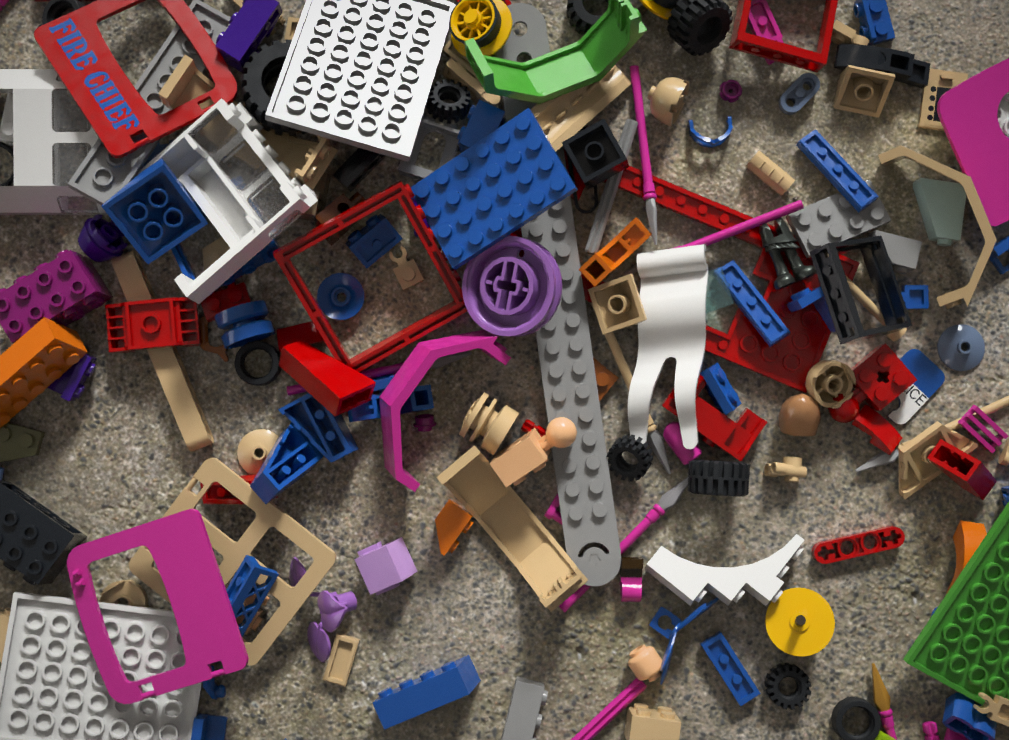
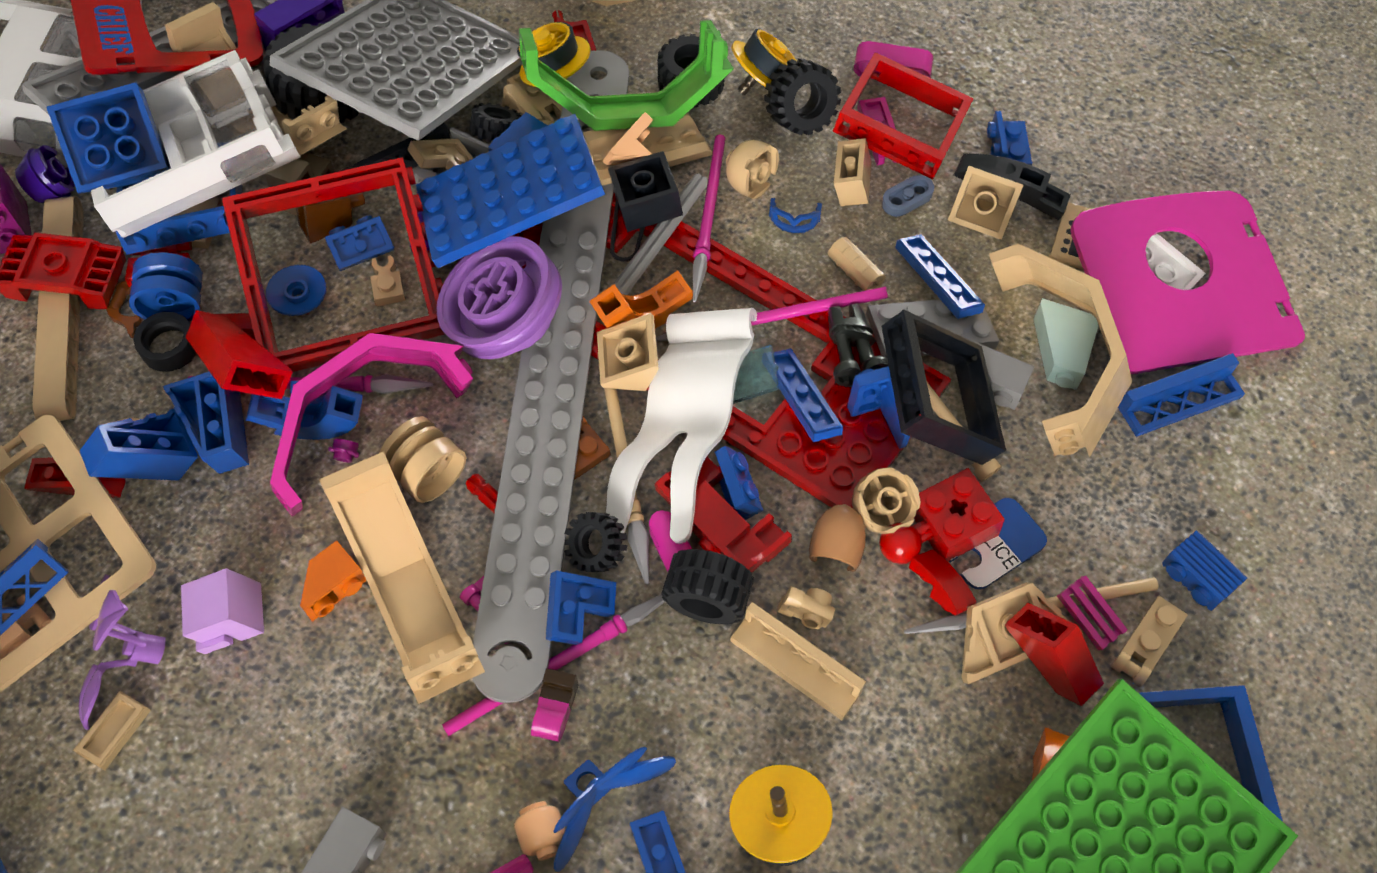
camera: 15 degrees right, 25 degrees down
blue wedge [373,655,481,729] -> none
light nougat brick [490,417,577,487] -> none
white arch [645,534,804,606] -> none
magenta plate [719,80,742,103] -> none
red beam [811,526,905,564] -> none
tan plate [831,20,870,45] -> none
blue plate [901,285,929,310] -> none
sand blue dish [937,324,985,371] -> none
none -> tan plate [408,139,474,170]
none -> blue plate [546,570,616,645]
none -> light nougat slope [603,112,653,165]
none -> tan fence [731,602,866,721]
none -> tan brick [834,138,872,206]

